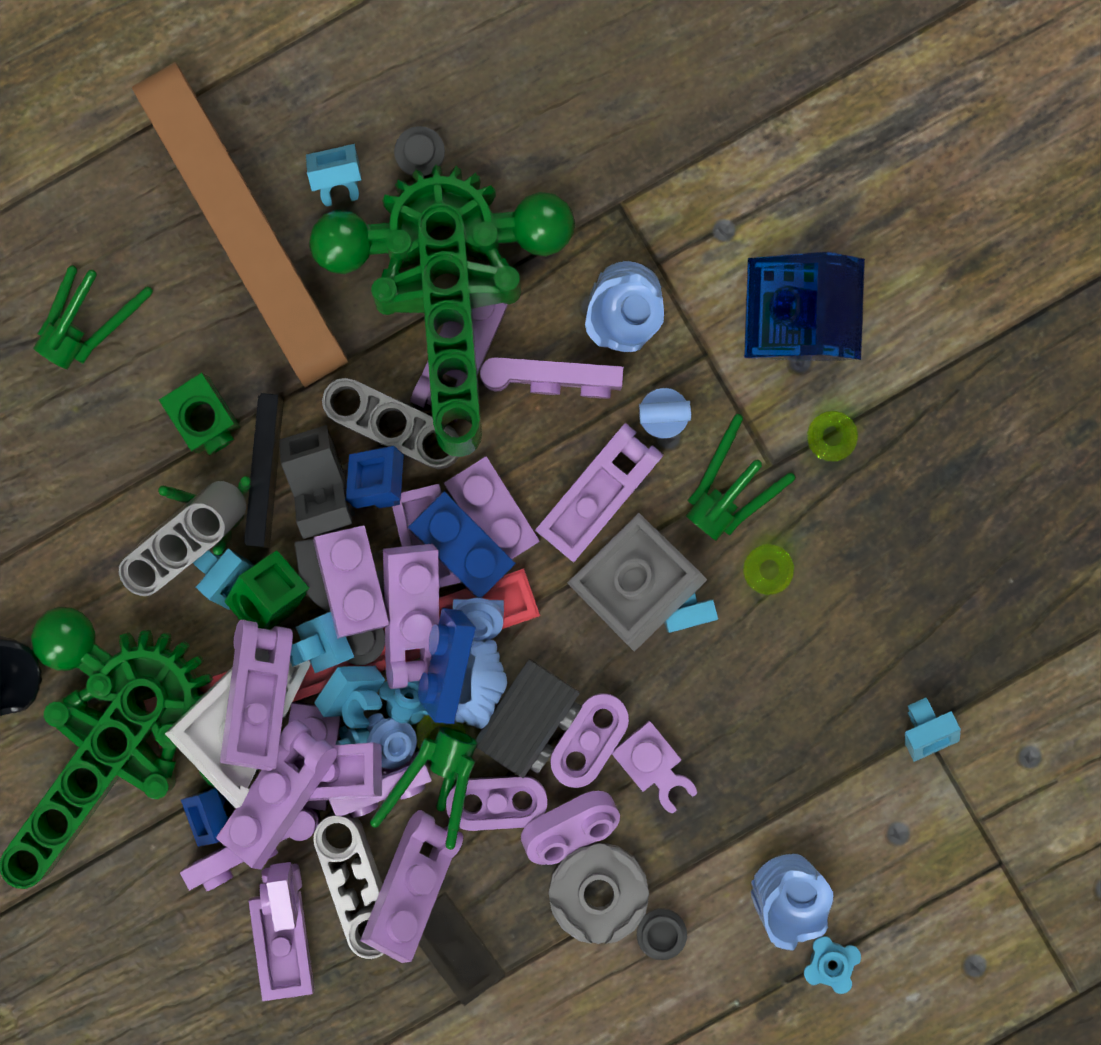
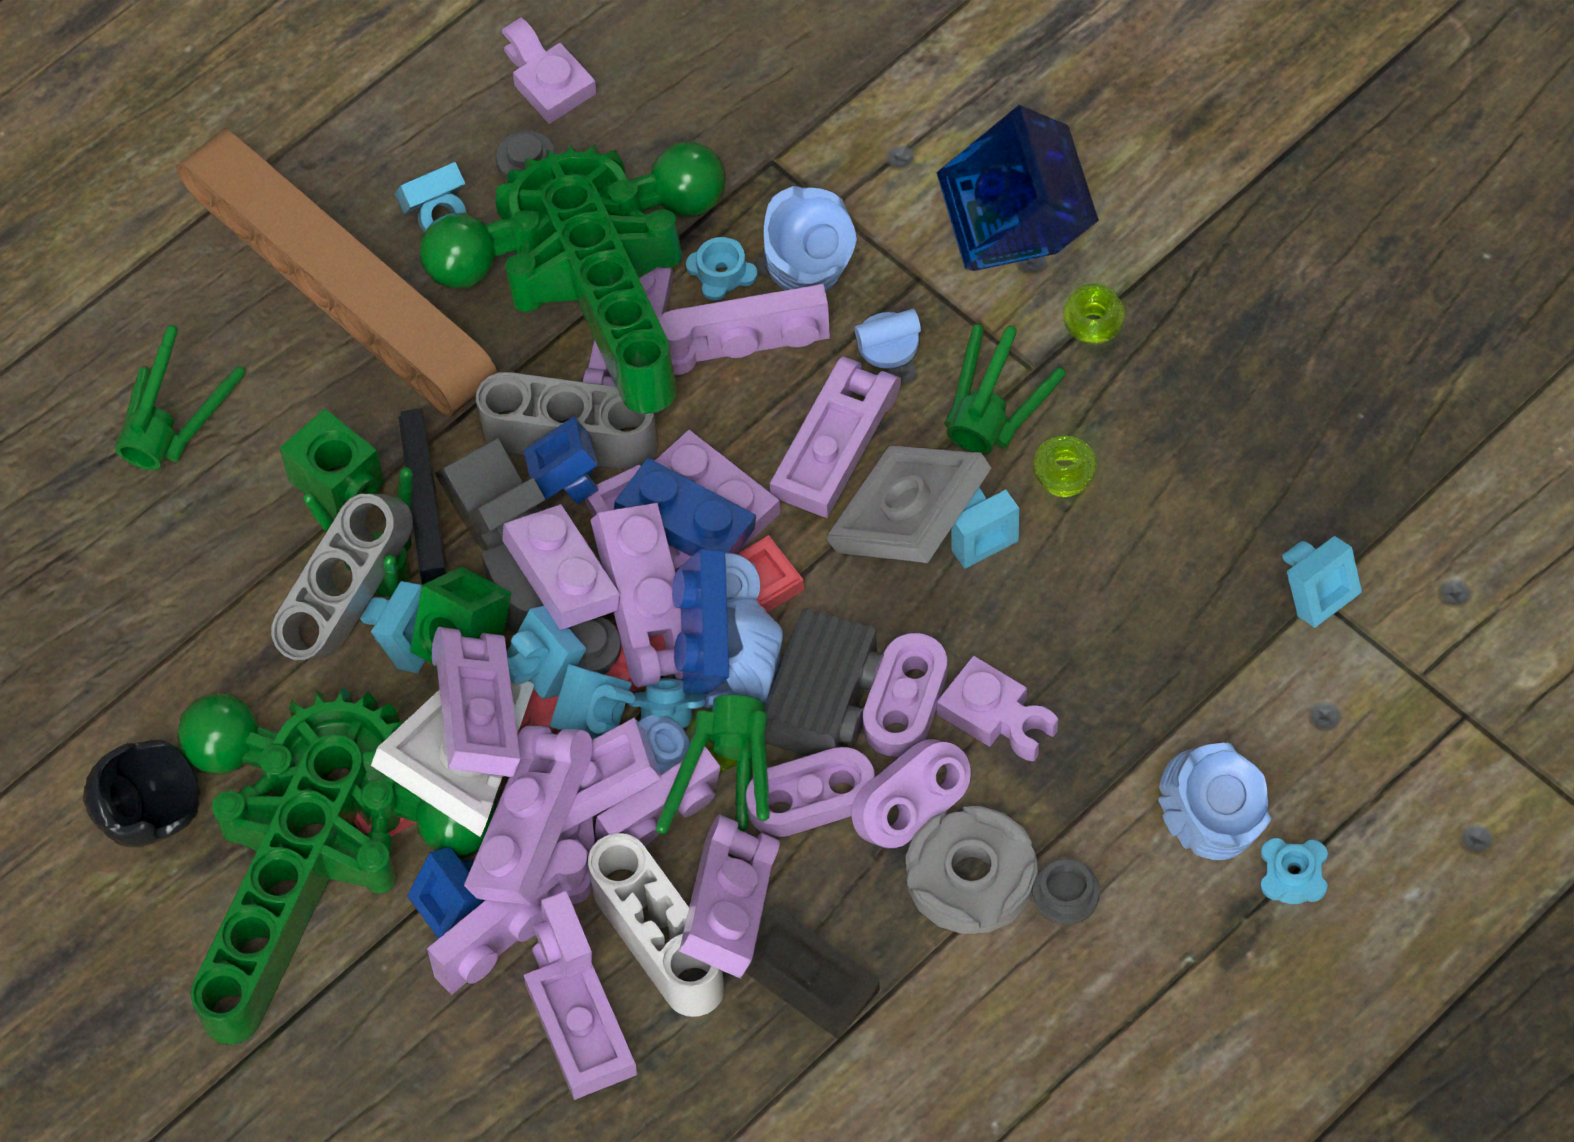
camera: 10 degrees left, 30 degrees down
none -> lavender plate [502,18,596,124]
none -> medium azure plate [686,237,757,301]

